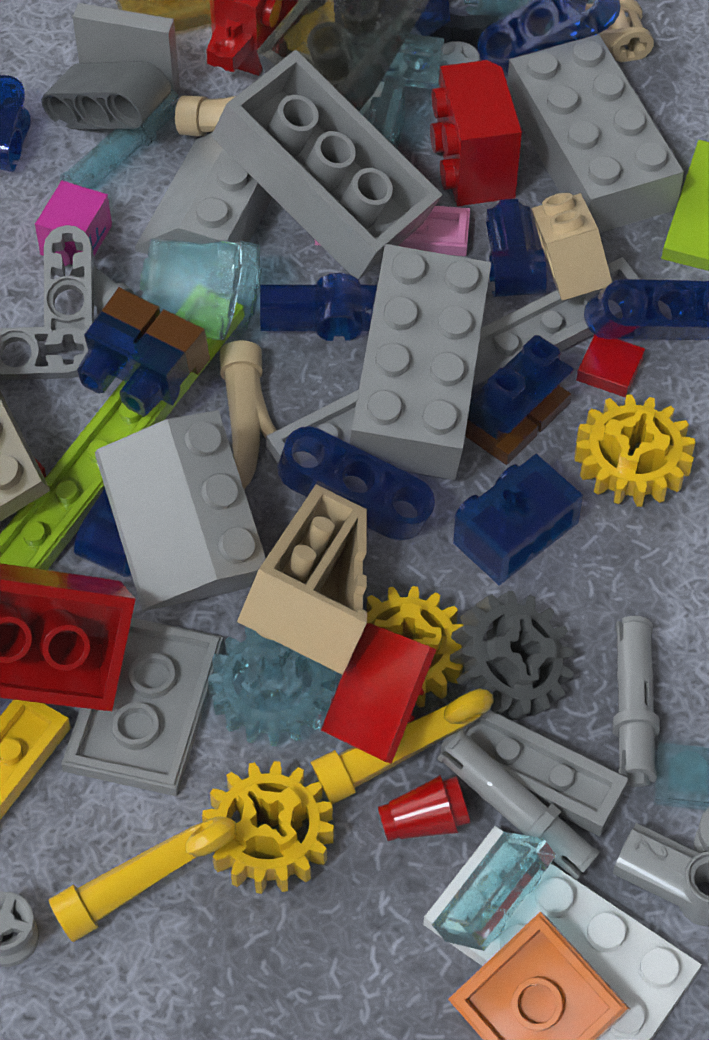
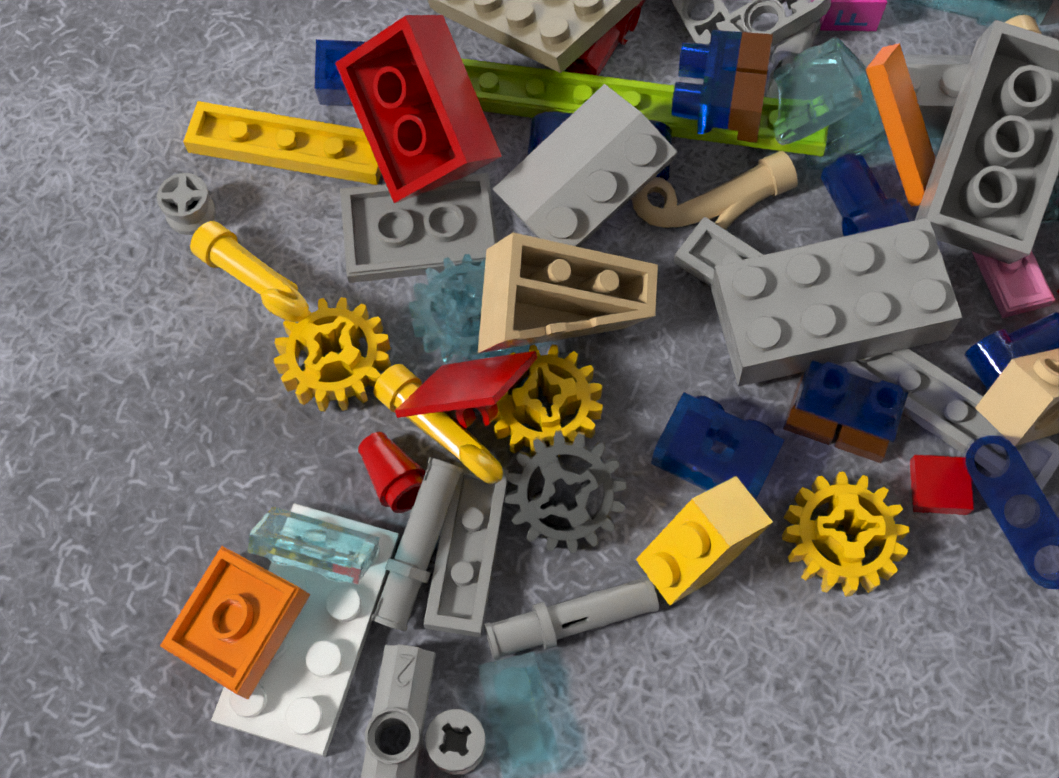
camera: 70 degrees right, 10 degrees up
clear blue beam [277,426,435,541] -> none
none -> yellow brick [635,476,773,605]
none -> orange tile [866,43,936,207]

